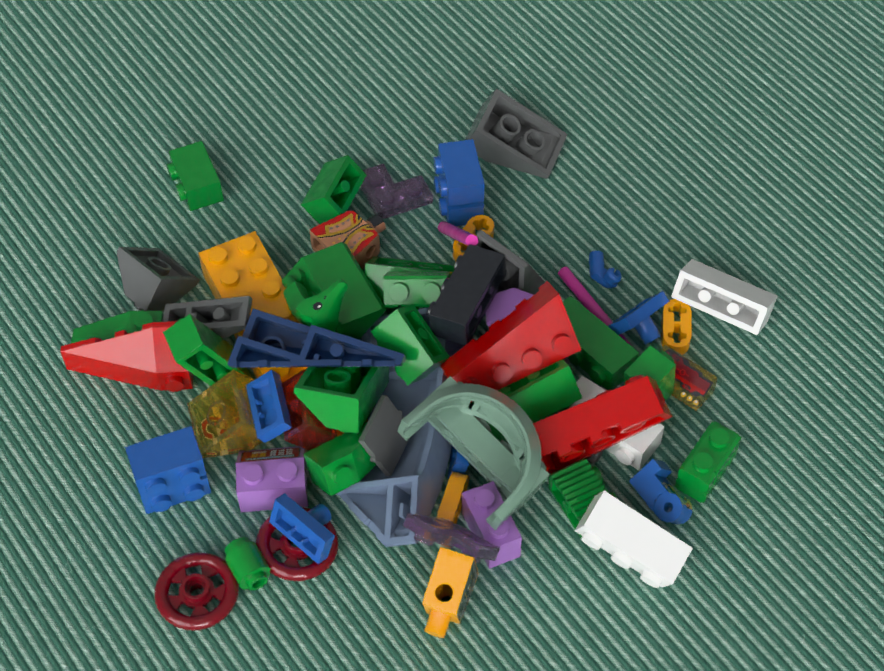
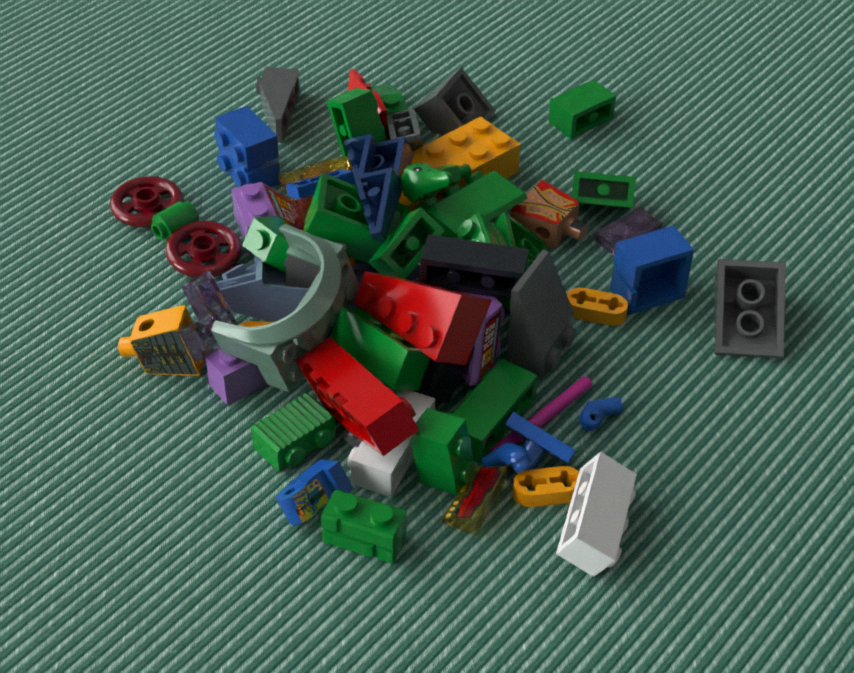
camera: 75 degrees right, 10 degrees down
blue tile [269,493,335,565] -> none
dark pink bar [438,221,478,246] -> none
white brick [575,491,693,588] -> none
none -> dark grey slope [256,67,300,143]
none -> blue arm [481,443,532,473]

